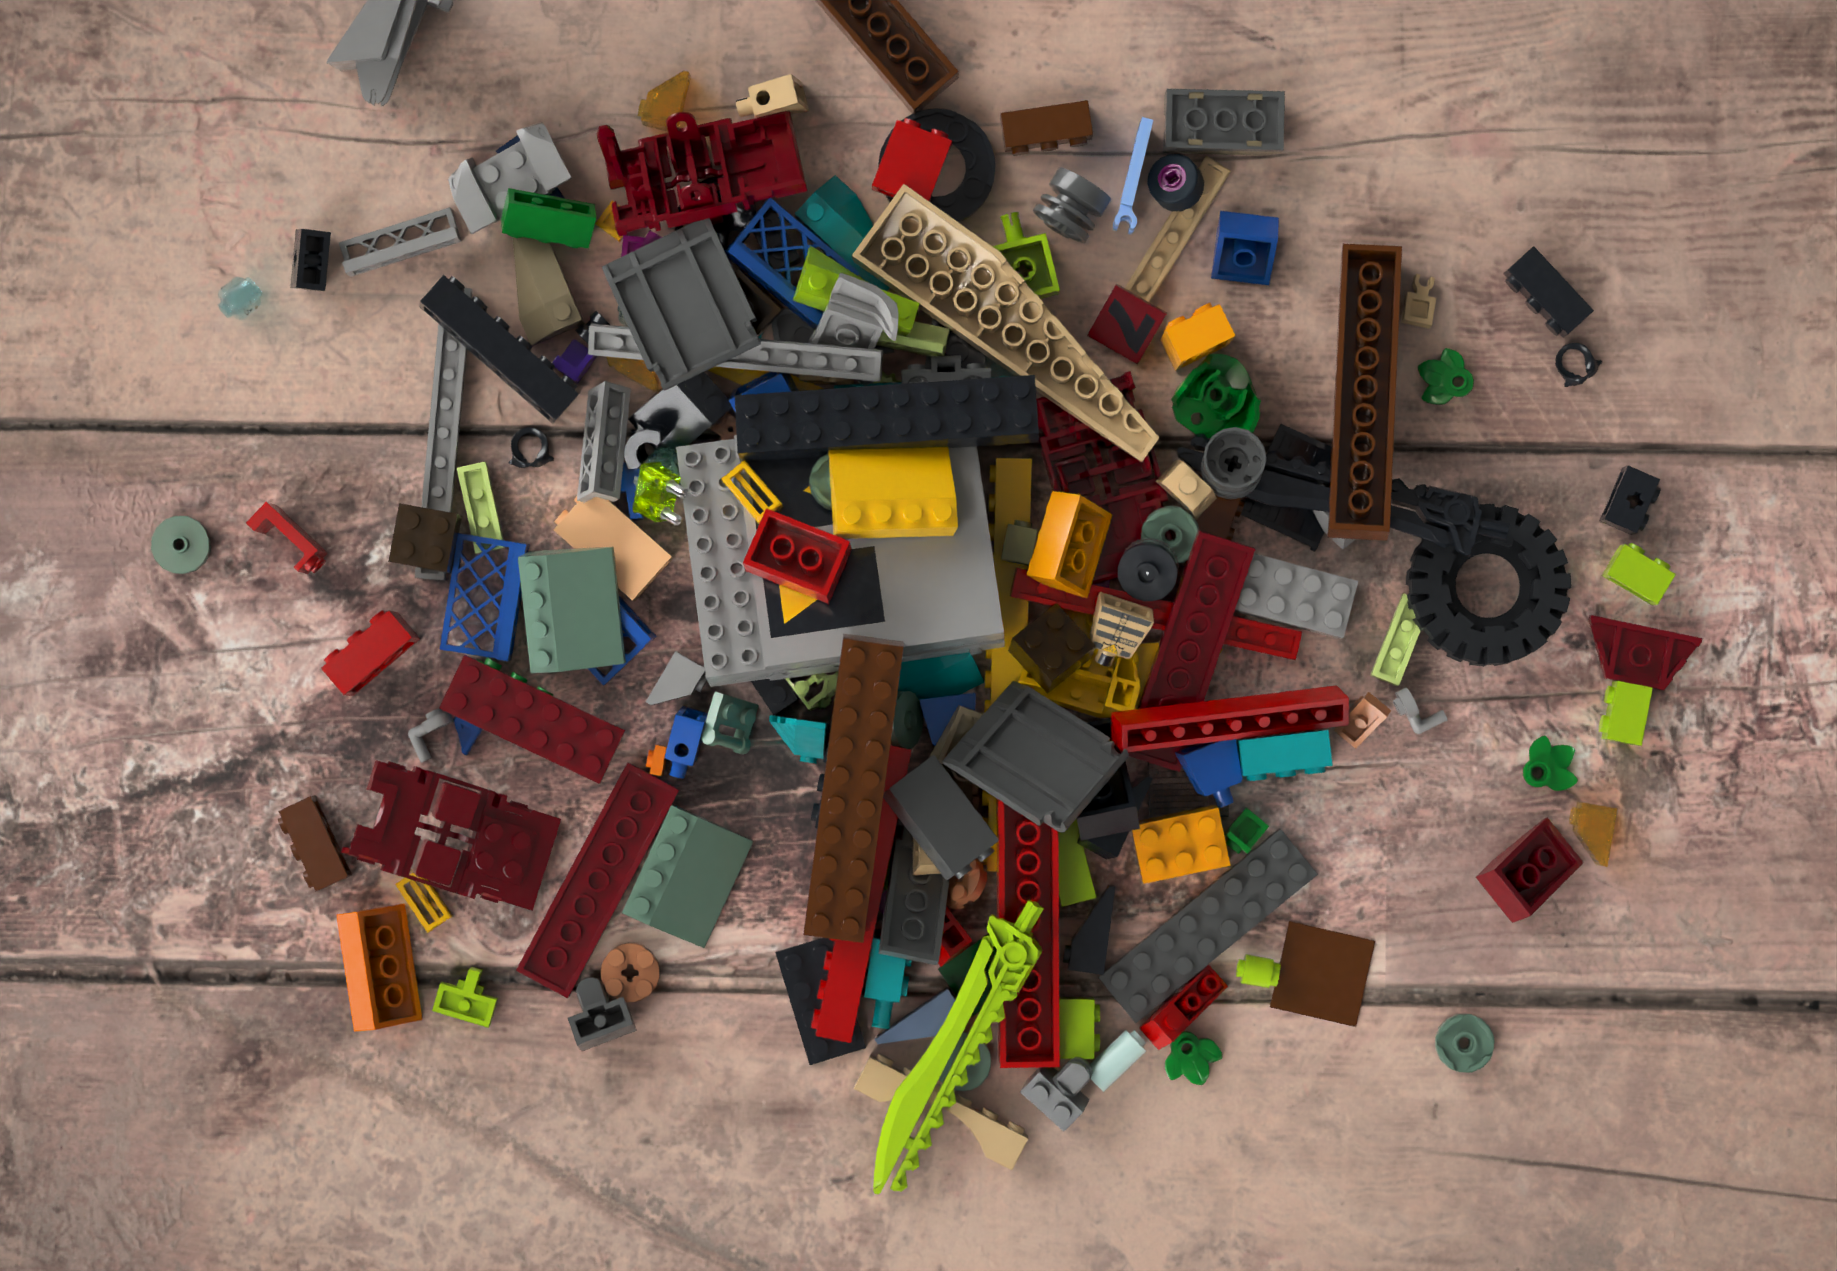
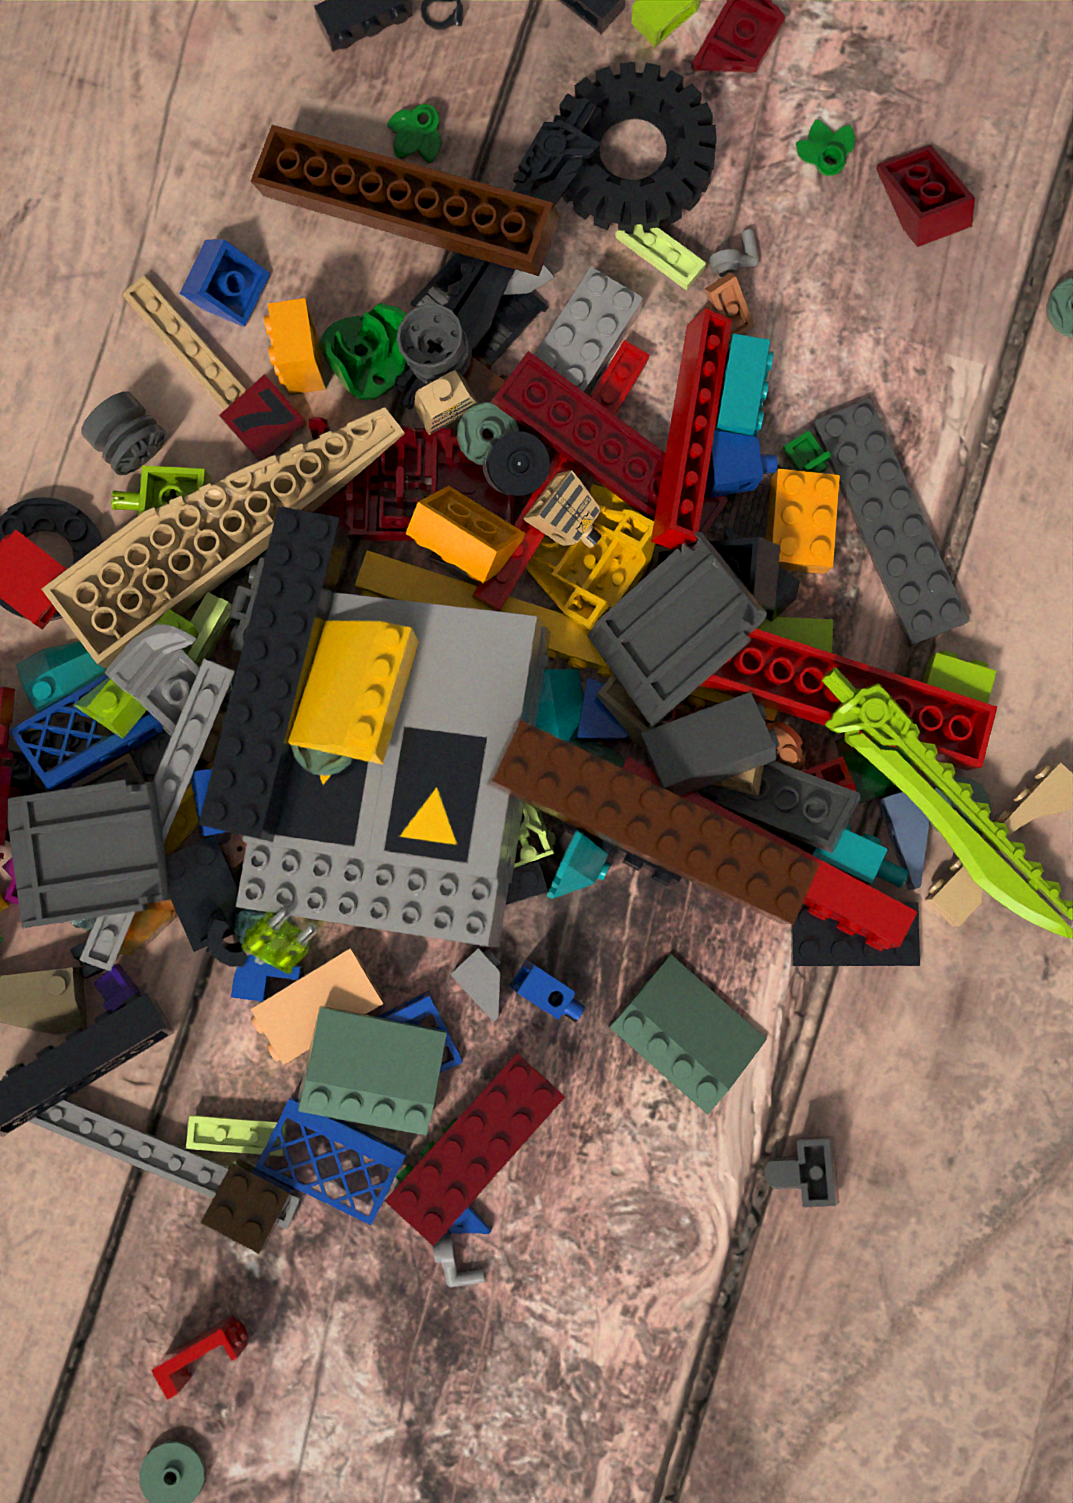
camera: 80 degrees left, 5 degrees down
reddish brown brick [278,796,352,891] -> none
red brick [321,610,420,696] -> none
orange slope [336,904,422,1032] -> none
dark red piece [341,760,561,911] -> none
yellow tile [395,872,453,933] -> none
lime hinge [432,967,498,1028] -> none
black piece [508,427,554,468] -> none
dark red plate [516,762,680,998] -> none
light grey fence [577,381,631,503] -> none
nougat plate [601,943,660,1003] -> none
orange plate [646,745,667,776] -> none
sand green plate [701,691,759,755] -> none
yellow tile [721,460,783,524] -> none
red brick [743,508,852,604] -> none
reddish brown brick [1000,100,1093,156] -> none
olive brick [1001,520,1037,566] -> none
dark brown brick [1008,603,1096,694] -> none
brick [1020,1057,1093,1131] -> none
black slope [1063,885,1116,975] -> none
light aqua brick [1090,1030,1146,1092] -> none
light blue tile [1112,117,1153,235] -> none
red slope [1139,965,1228,1050] -> none
black wheel [1147,154,1204,212] -> none
dark grey piece [1163,89,1285,155] -> none
green plate [1165,1031,1222,1085] -> none
lime brick [1236,954,1281,988] -> none
reddish brown piece [1270,921,1375,1027] -> none
tan plate [1401,274,1436,329] -> none
clear yellow slope [1569,802,1617,867] -> none
lime piece [1599,681,1653,746] -> none

